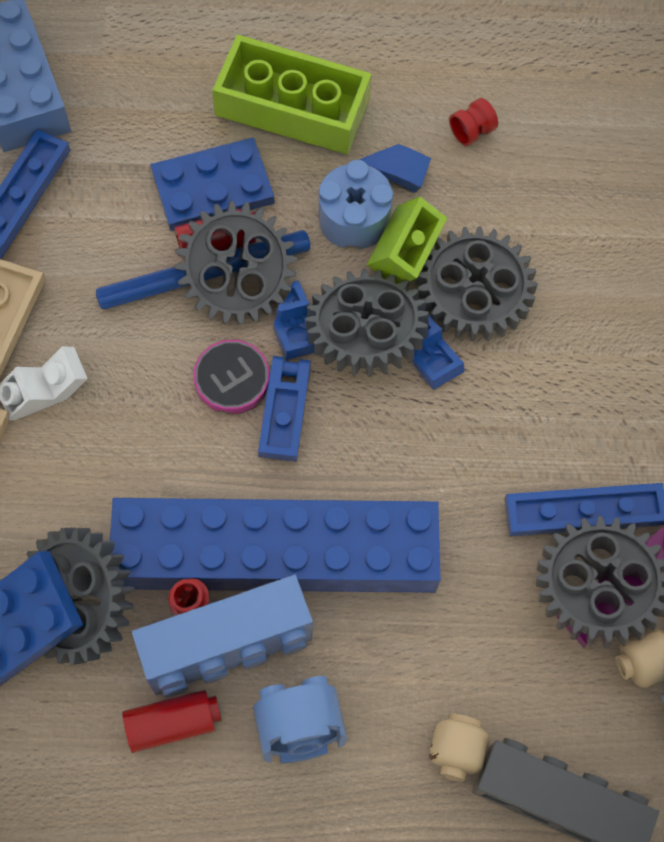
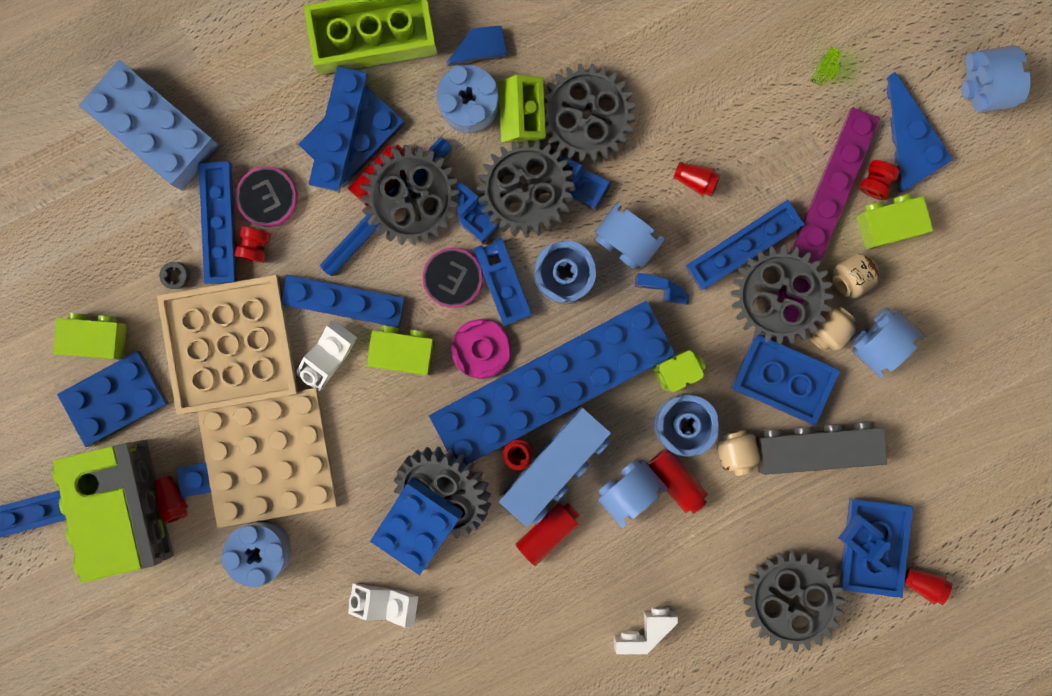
camera: 20 degrees left, 20 degrees up
none -> red wheel [234,226,271,263]
none -> black tile [236,166,298,227]
none -> blue plate [281,275,405,328]
none -> blue plate [308,66,368,193]
none -> lime brick [366,326,435,375]
none -> dark pink tile [451,319,511,379]
none -> medium blue brick [534,241,596,304]
none -> medium blue brick [595,202,665,270]
none -> blue slope [634,273,690,305]
none -> red brick [647,448,708,514]
none -> lime brick [653,350,706,393]
none -> medium blue brick [653,394,719,456]
none -> red cone [673,162,721,197]
none -> blue plate [730,335,840,426]

